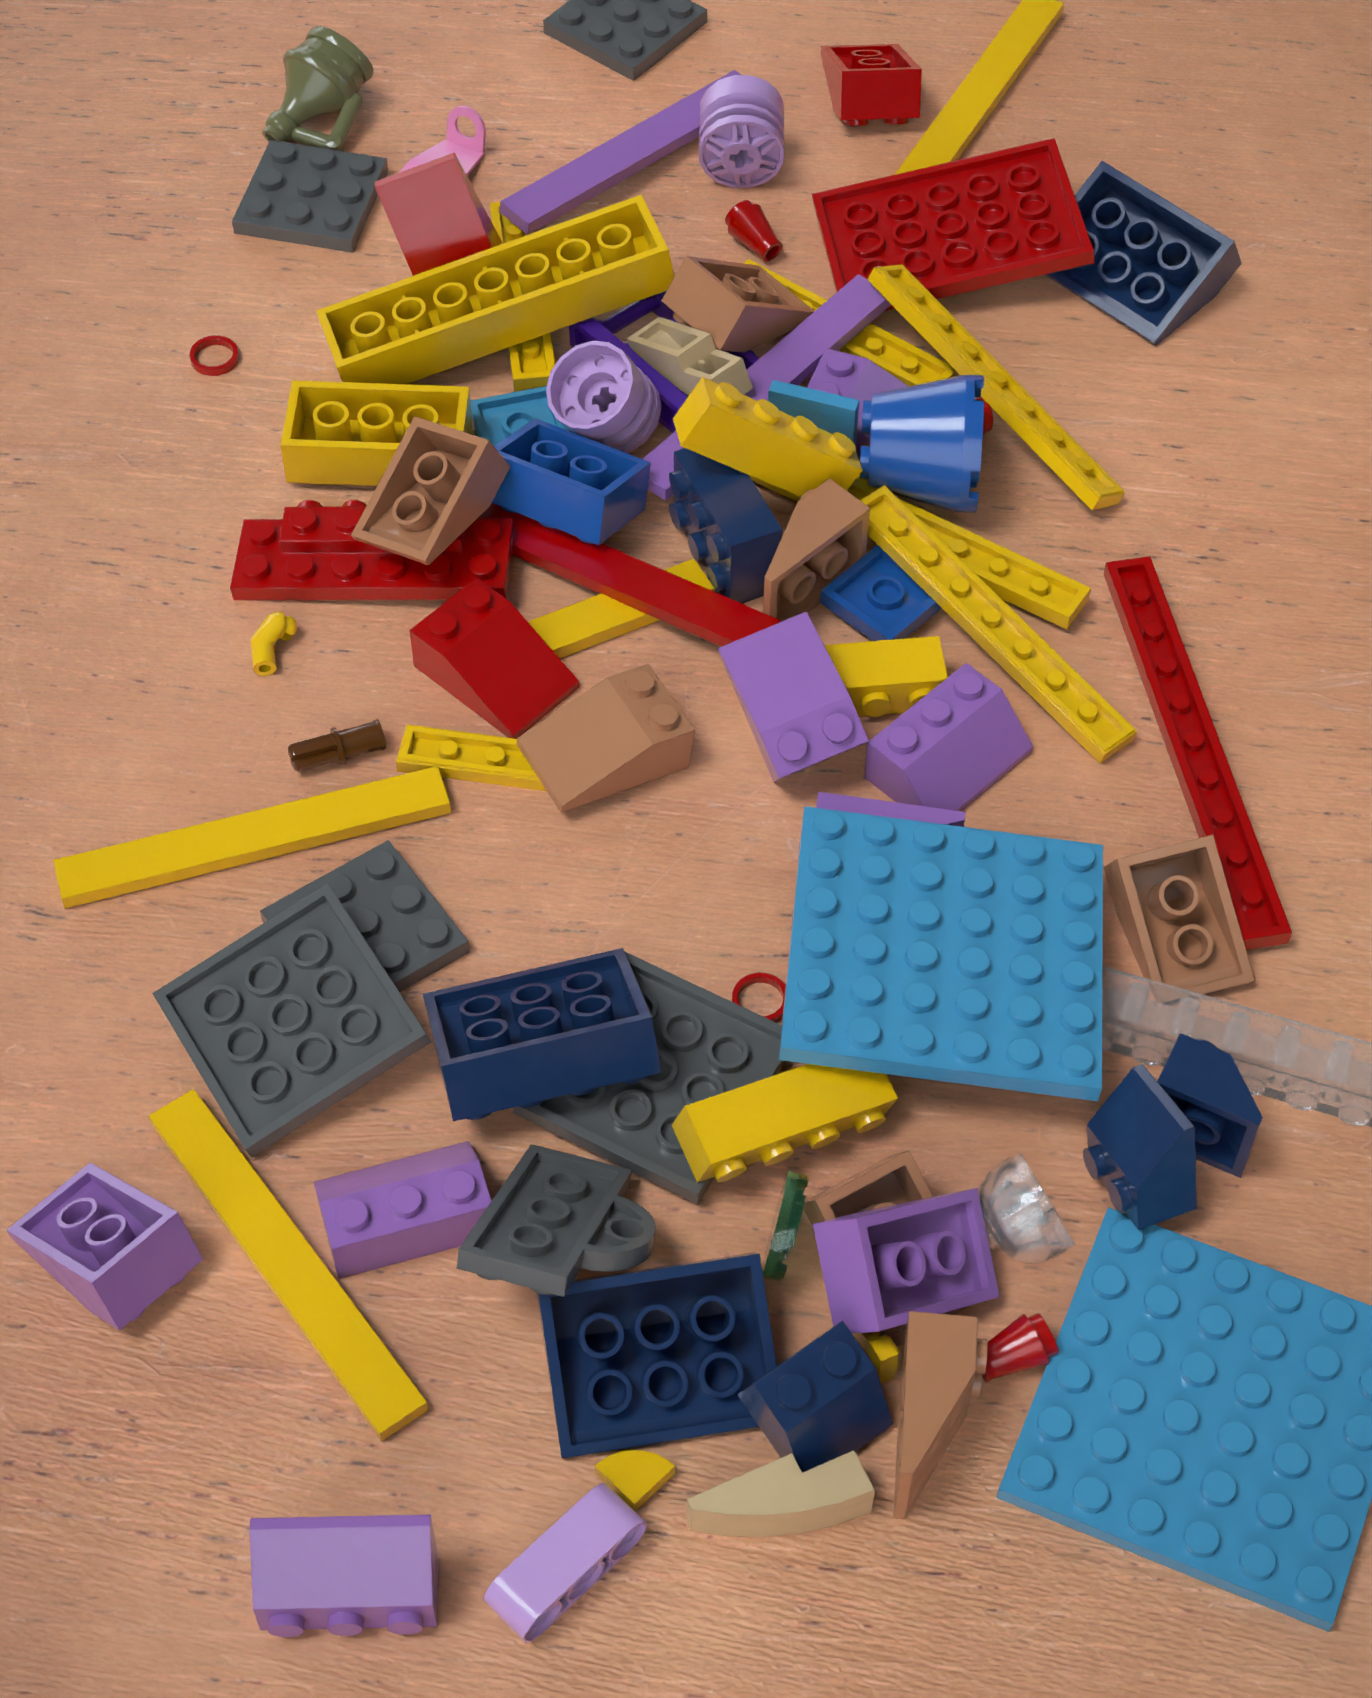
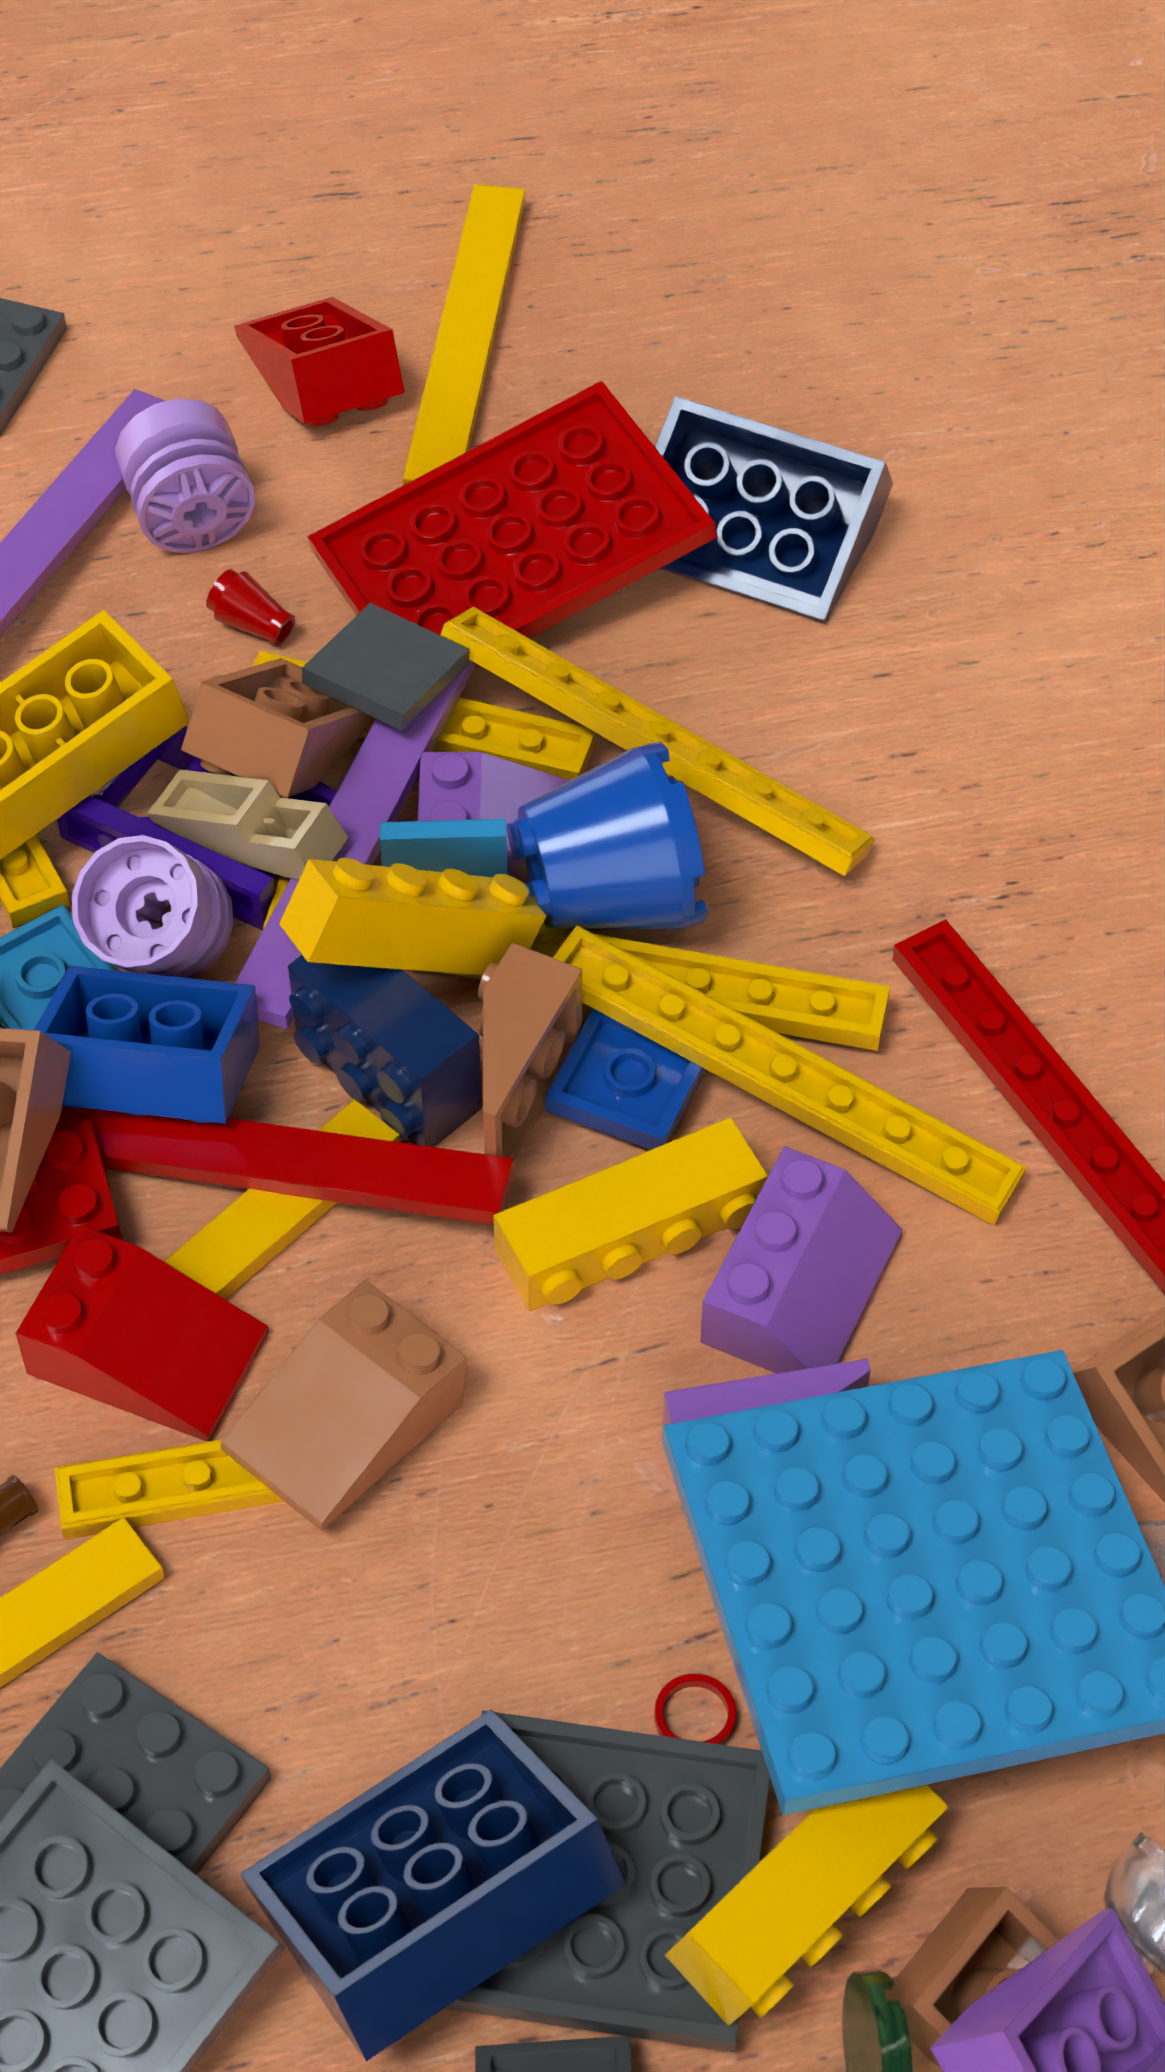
camera: 20 degrees left, 0 degrees up
medium lavender slope [717,611,869,782] -> none
none -> dark grey tile [302,603,470,731]

